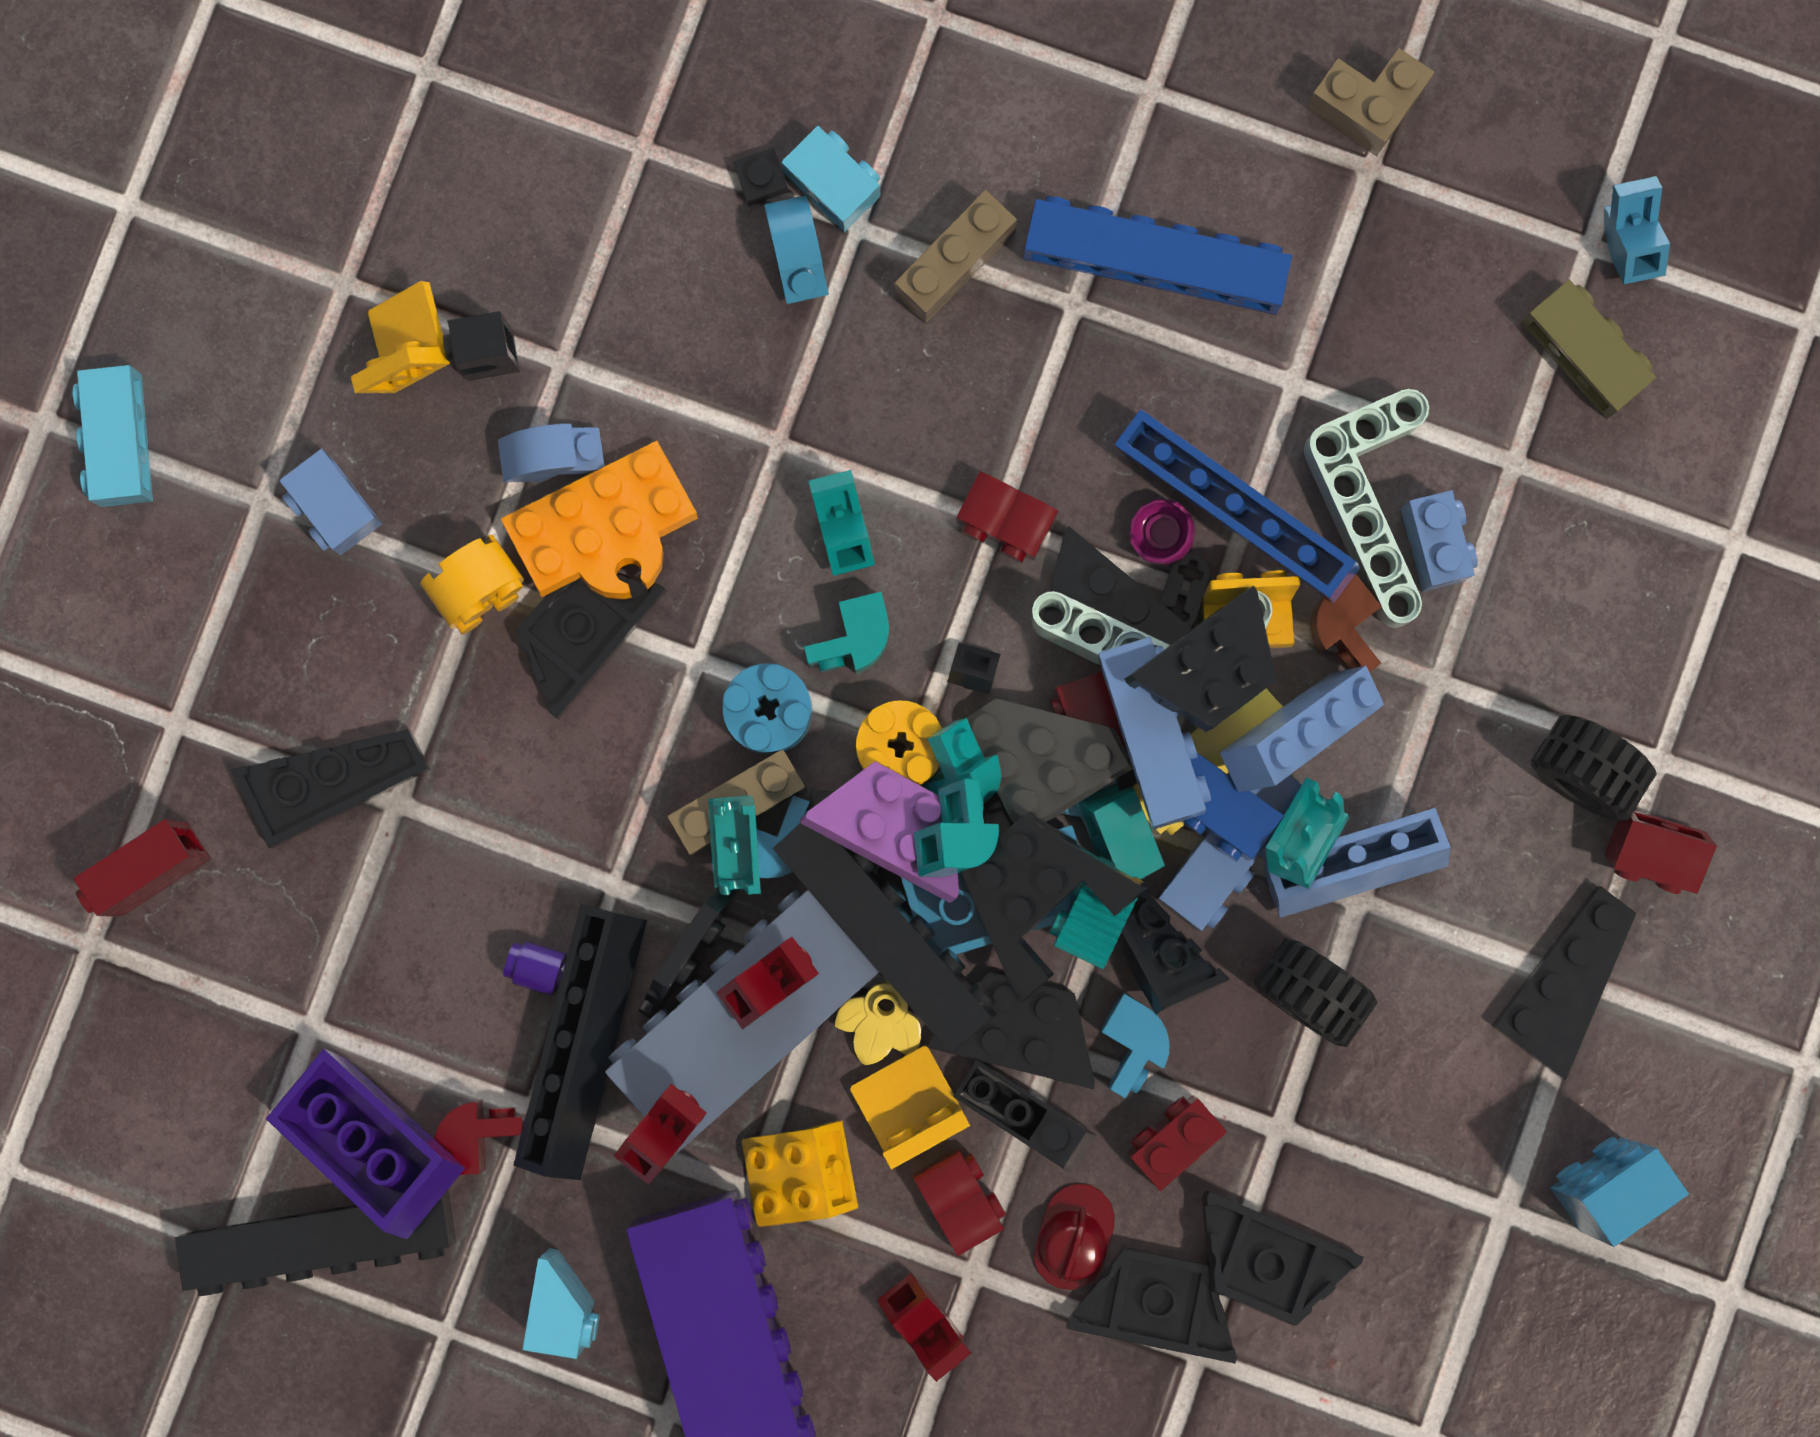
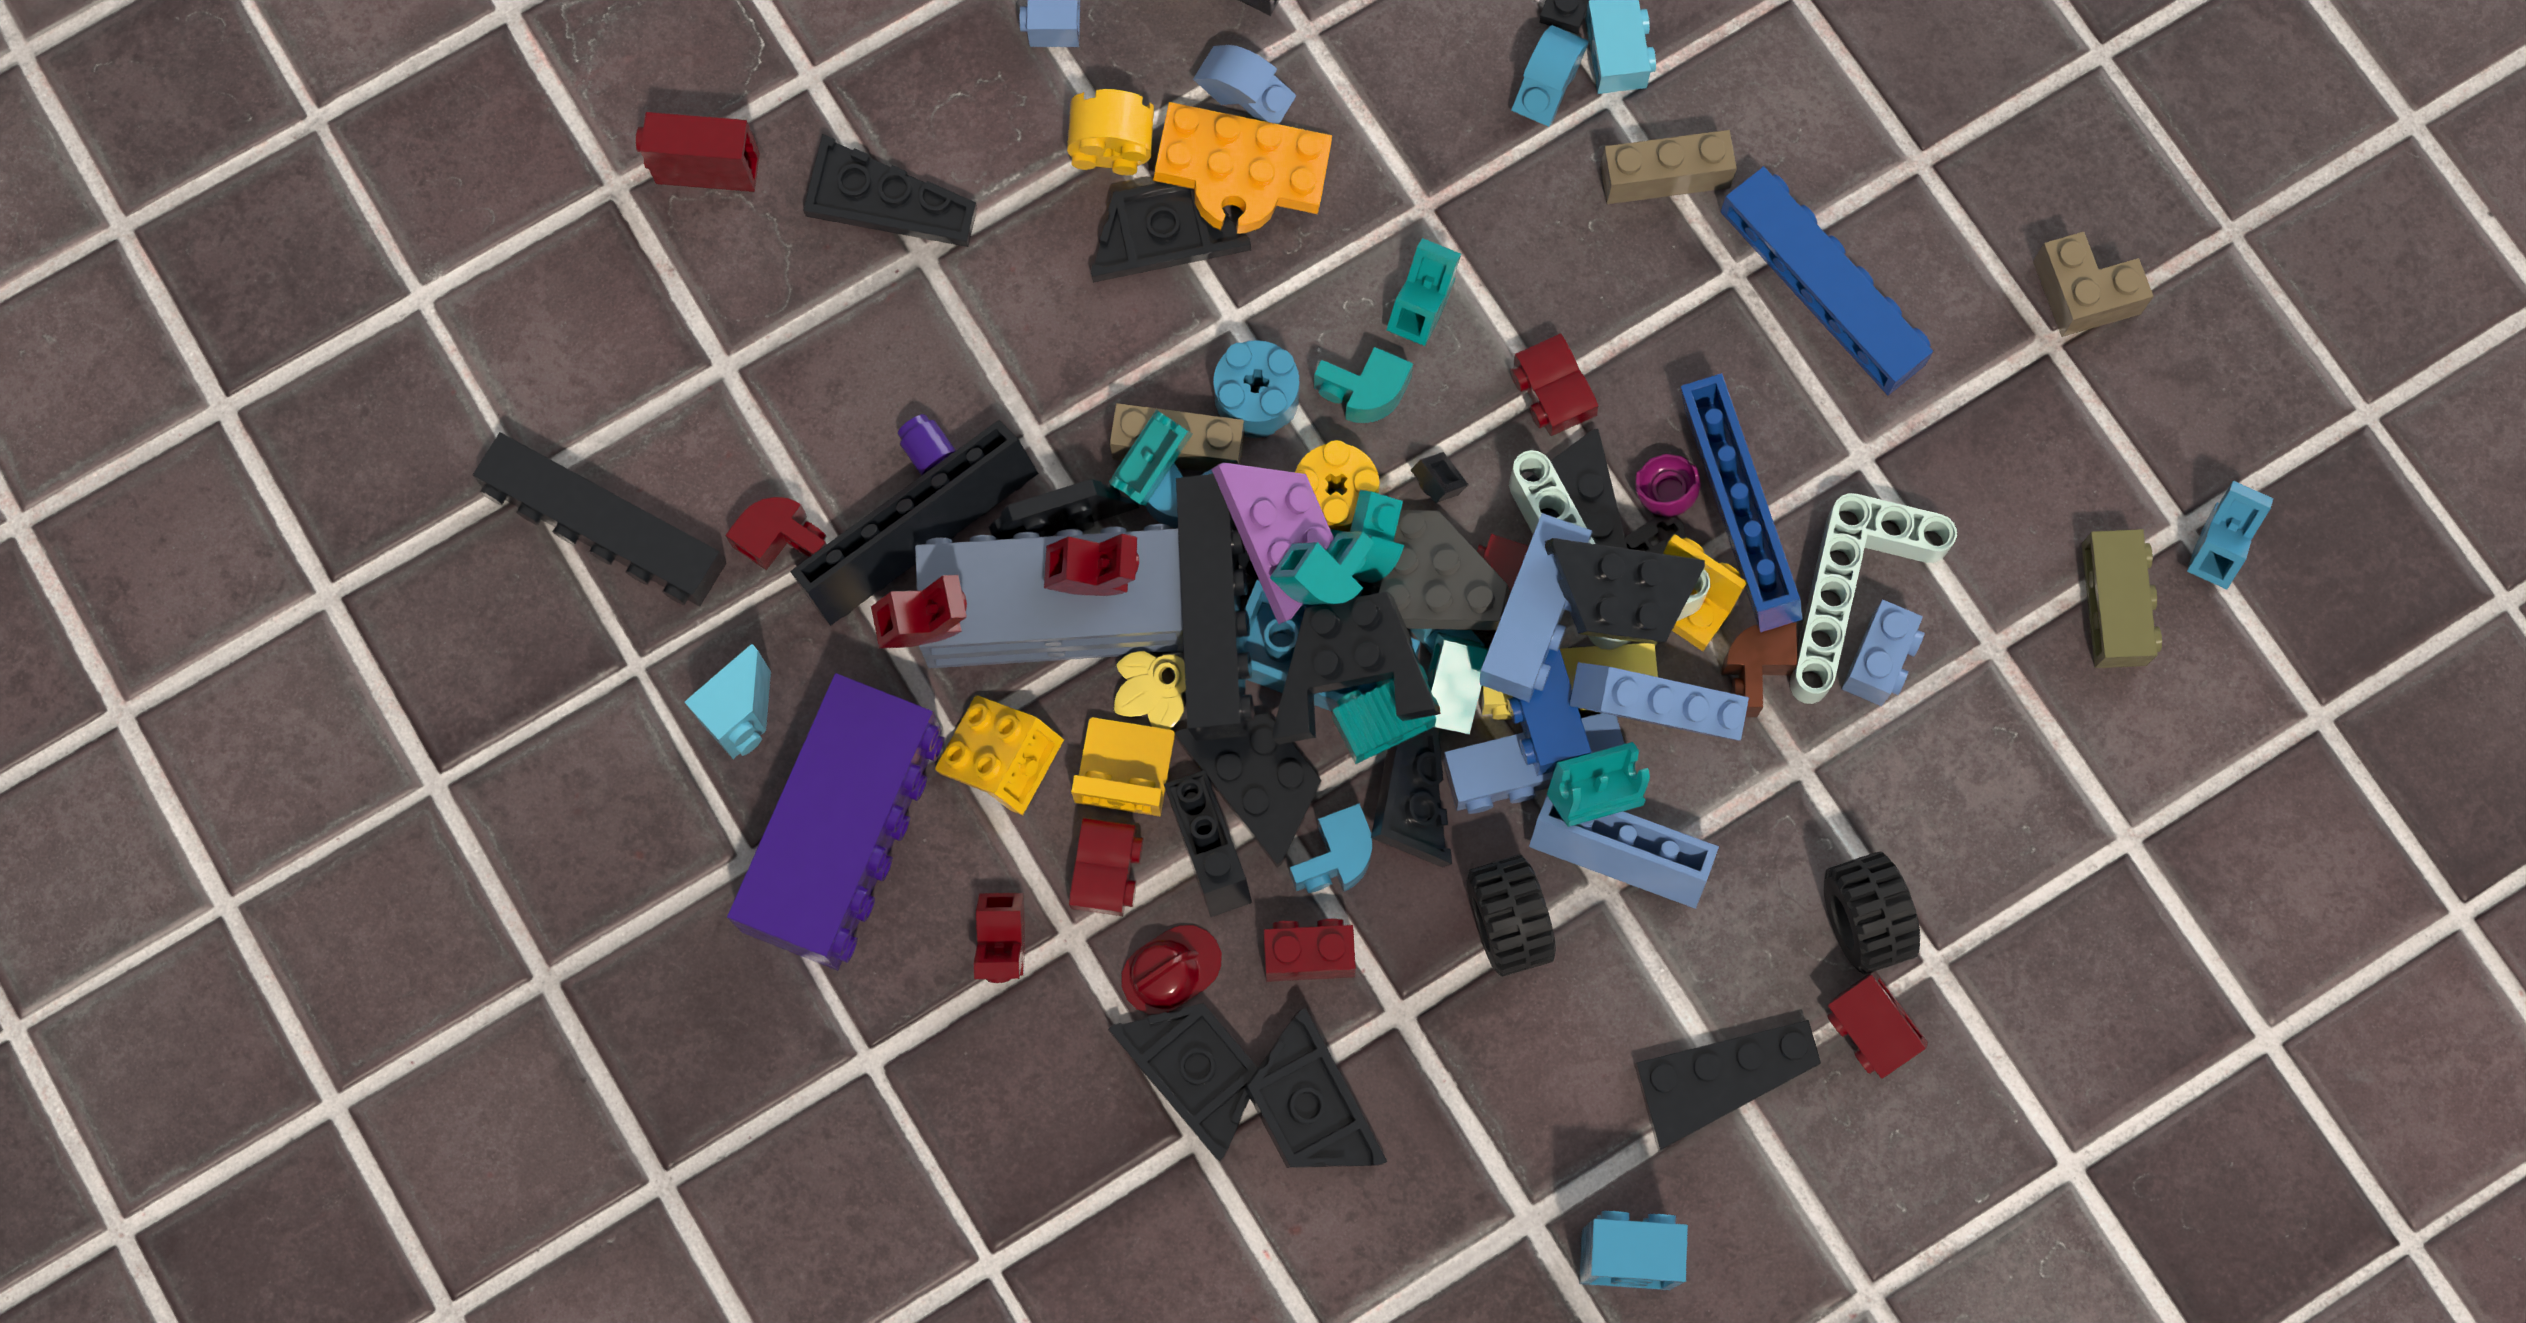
camera: 40 degrees right, 10 degrees down
dark purple brick [266,1049,465,1239] -> none

